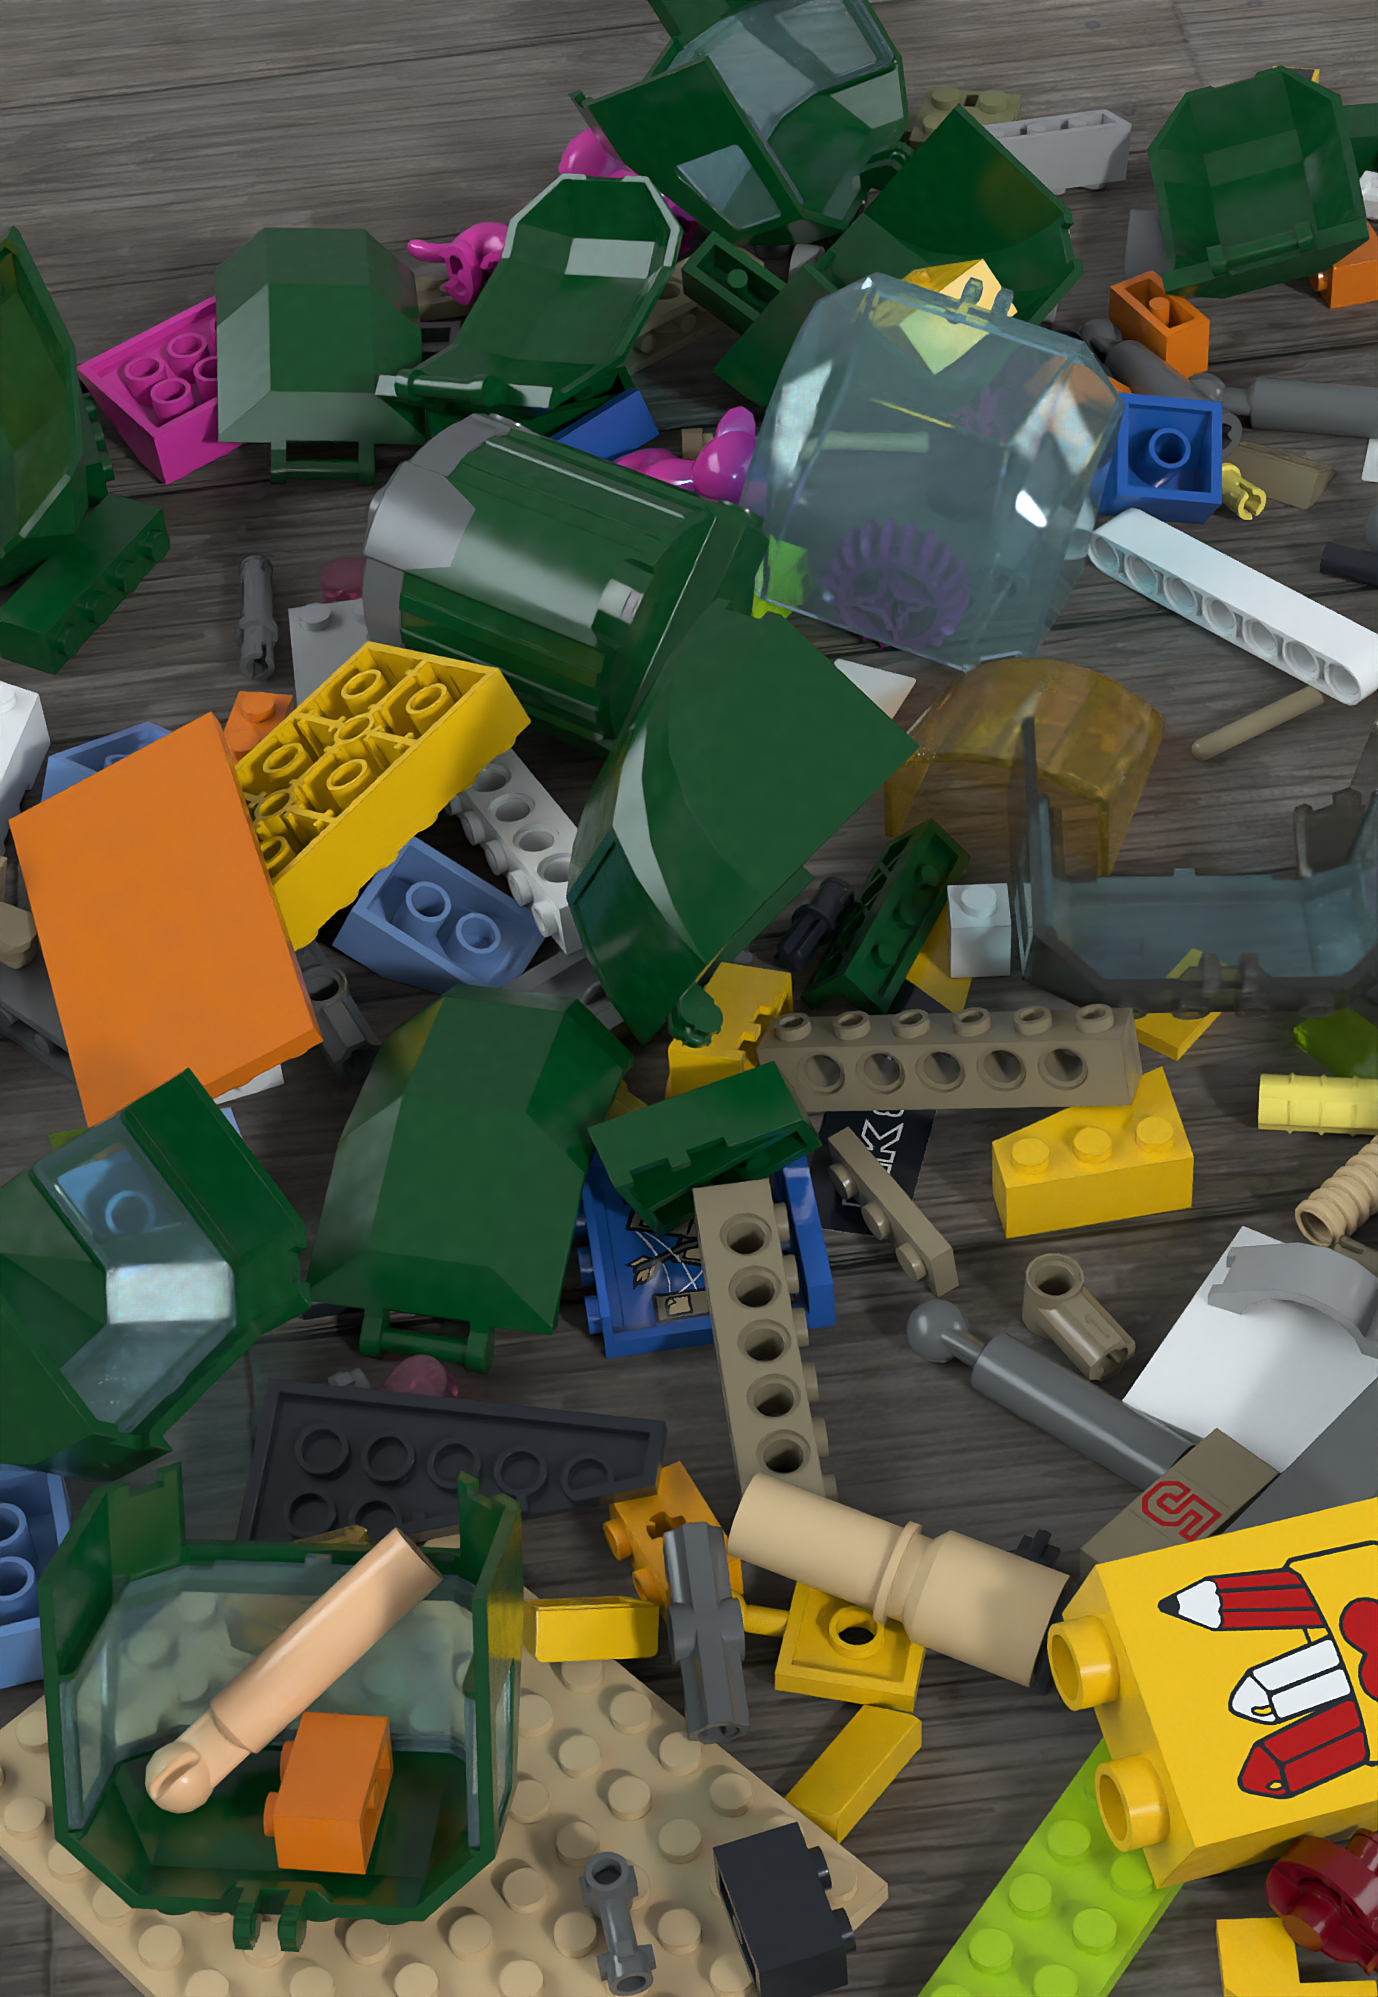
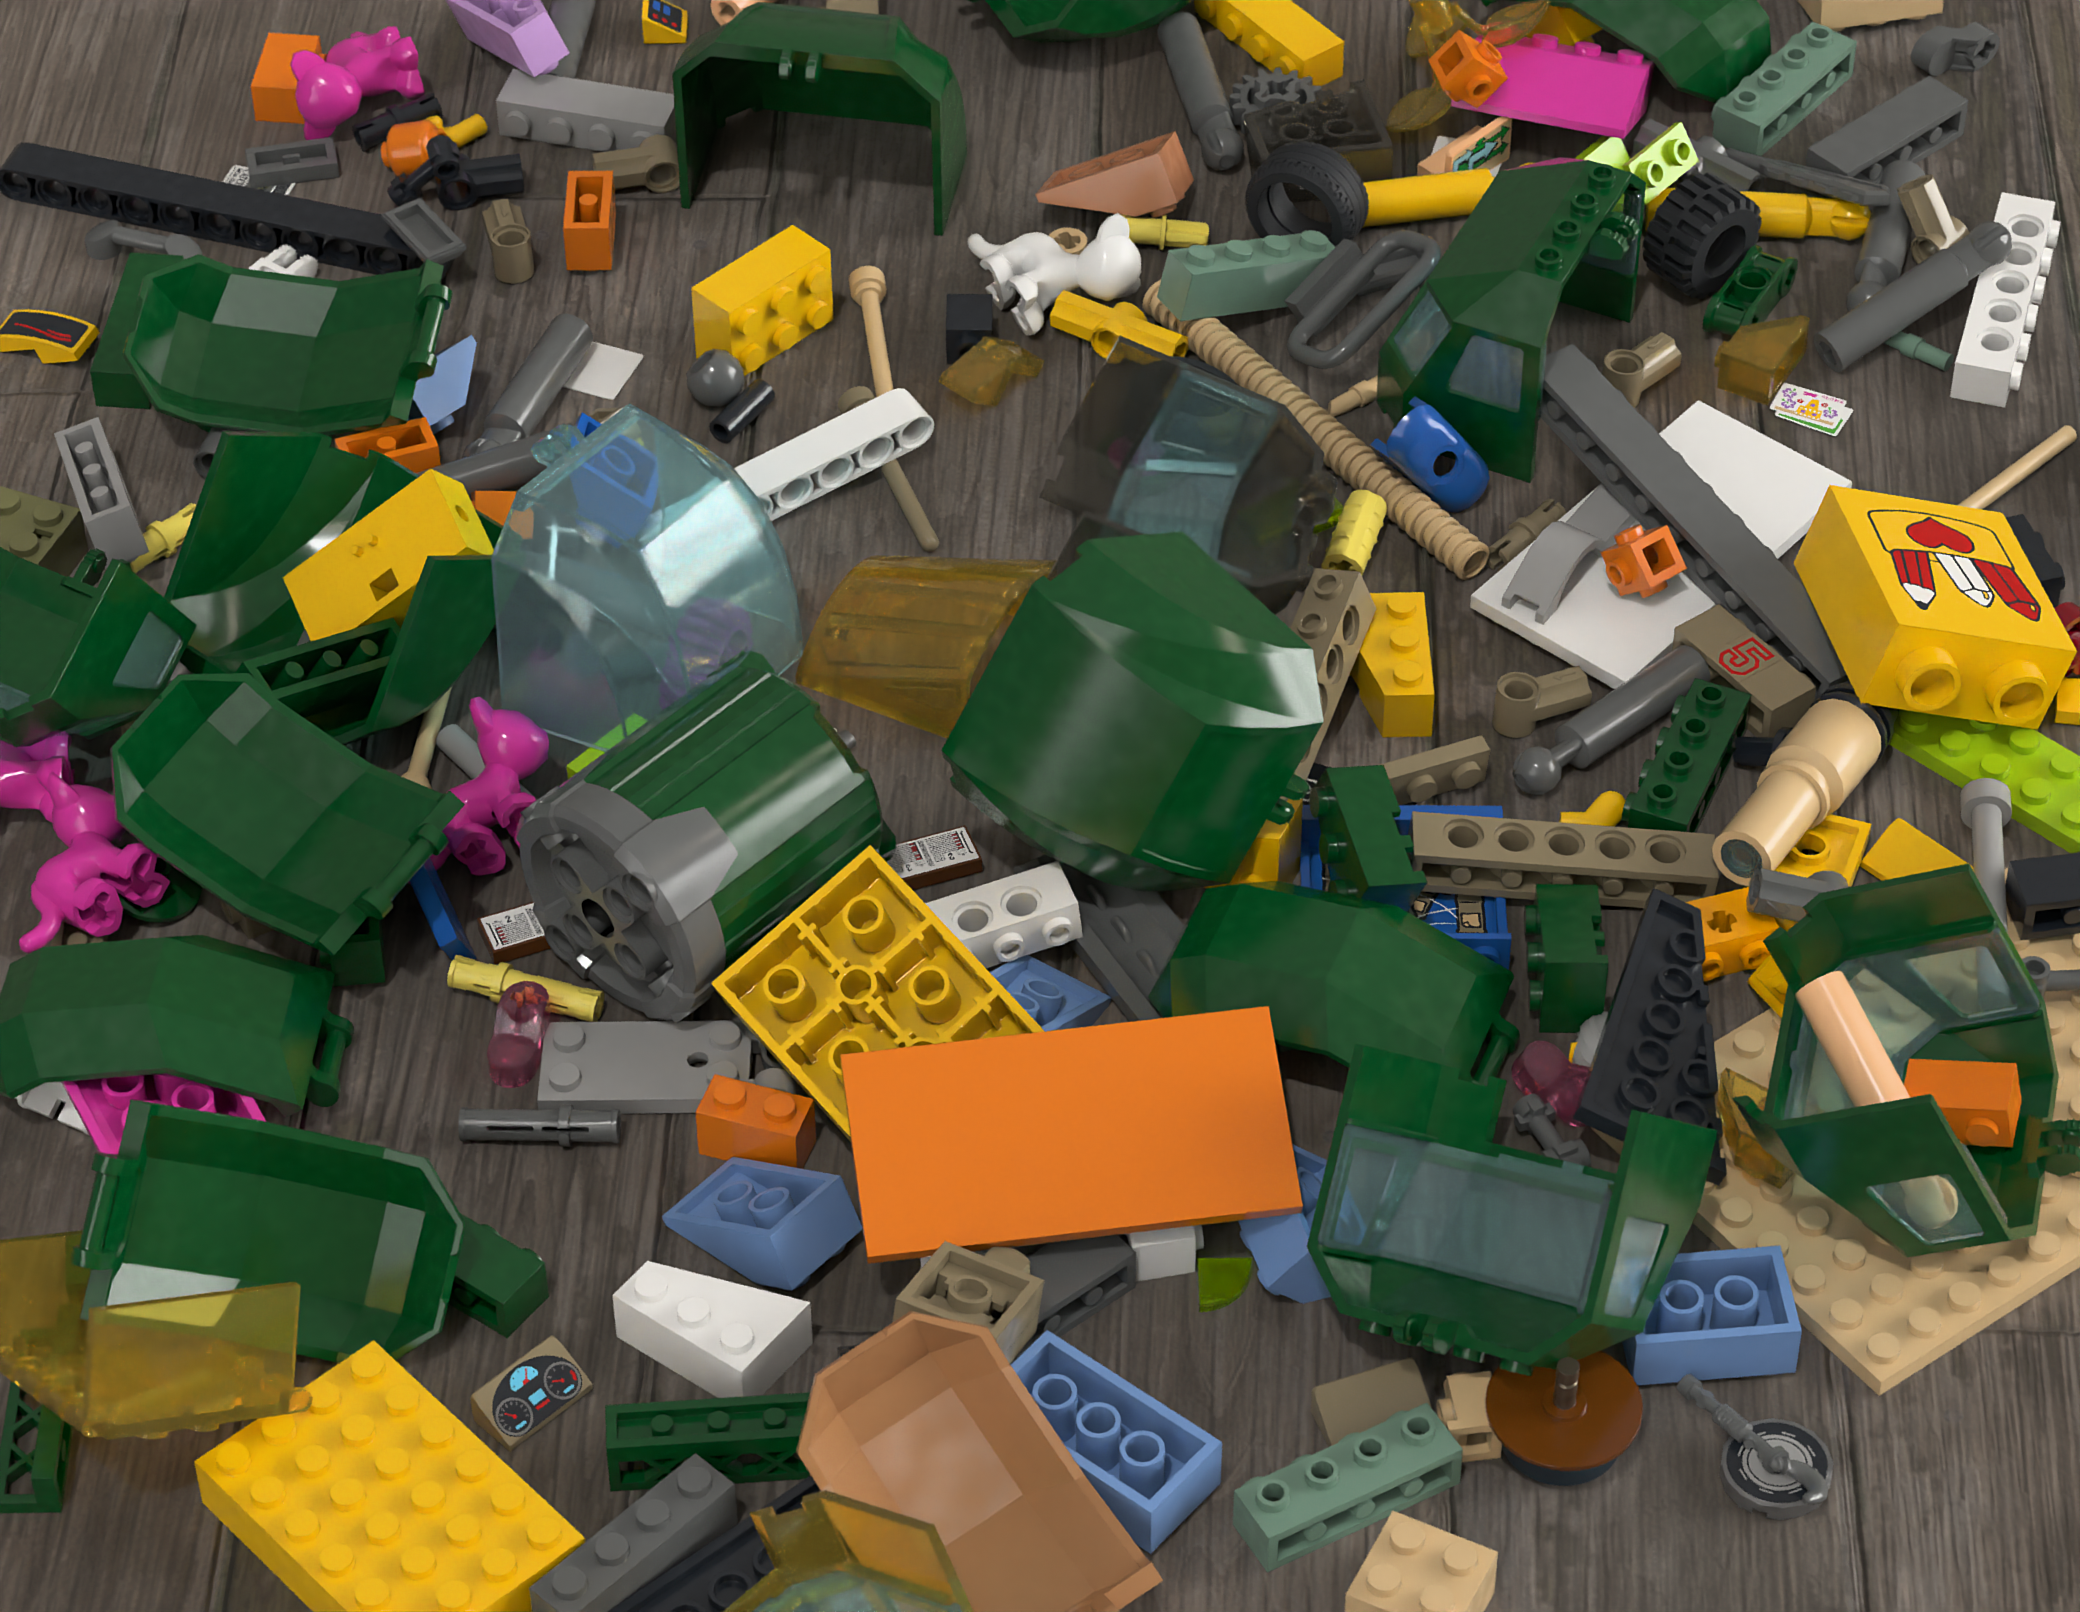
camera: 85 degrees left, 0 degrees up
none -> medium blue slope [408,335,476,434]
none -> dark green wedge [1524,884,1609,1033]
none -> yellow arm [1559,791,1626,827]
none -> orange brick [1600,524,1687,598]
none -> dark green brick [1622,678,1752,833]
none -> light grey piece [1960,778,2012,1005]

